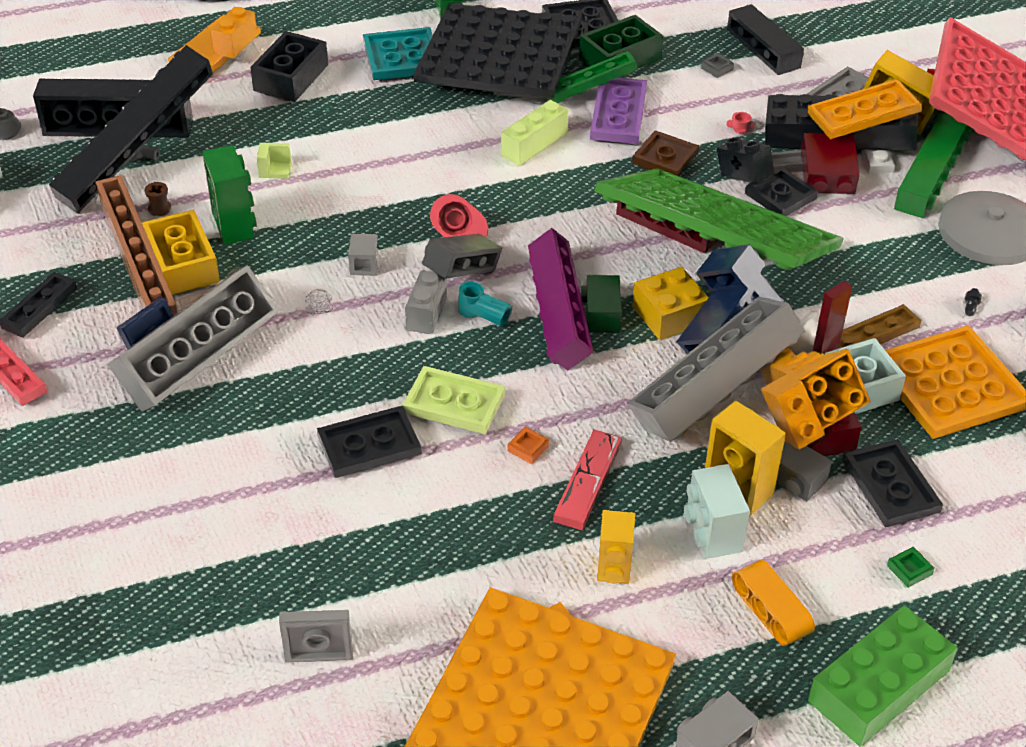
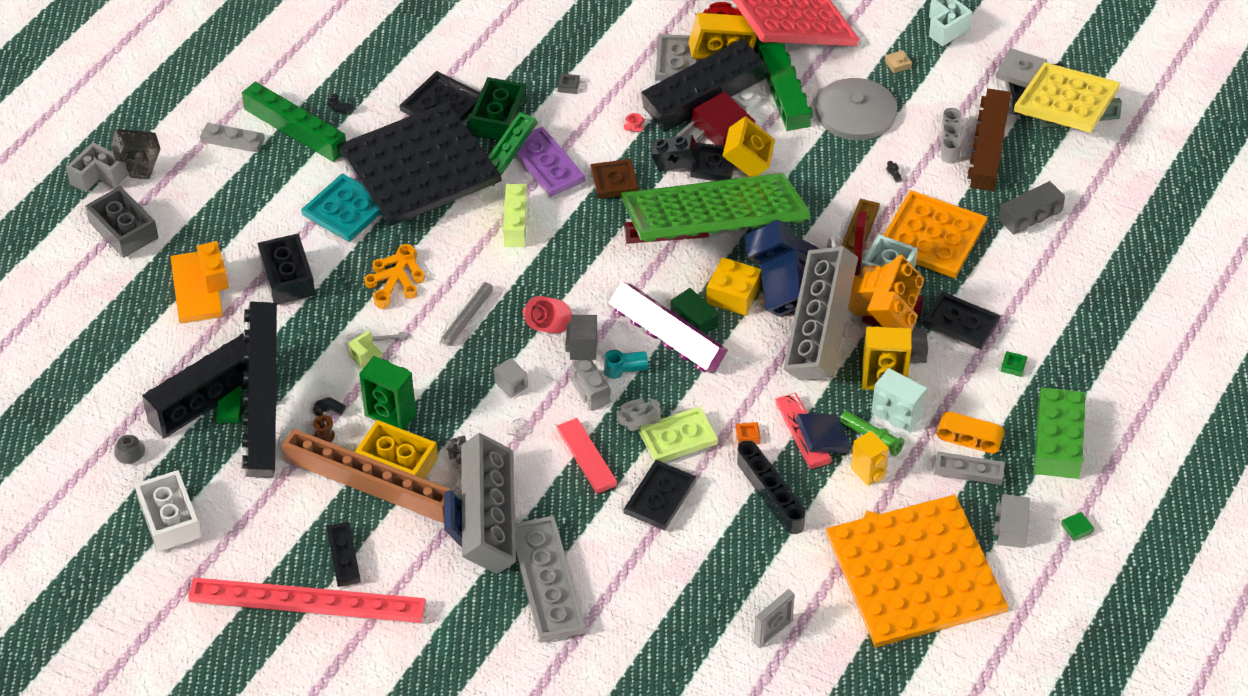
camera: 40 degrees left, 5 degrees up
black brick [727,4,804,75] -> none
light orange tile [808,79,922,139] -> none
none -> black arm [312,397,347,416]
none -> light orange plant [364,244,425,309]
none -> light grey hinge [372,332,407,341]
none -> light grey axle [441,282,493,346]
none -> light grey plate [515,516,586,643]
none -> coral tile [557,418,617,494]
none -> light grey plate [616,399,662,431]
none -> yellow brick [723,116,775,177]
none -> black beam [737,440,805,534]
none -> dark blue tile [796,413,852,453]
none -> bright green pin [840,410,905,457]
none -> light grey plate [934,451,1005,485]

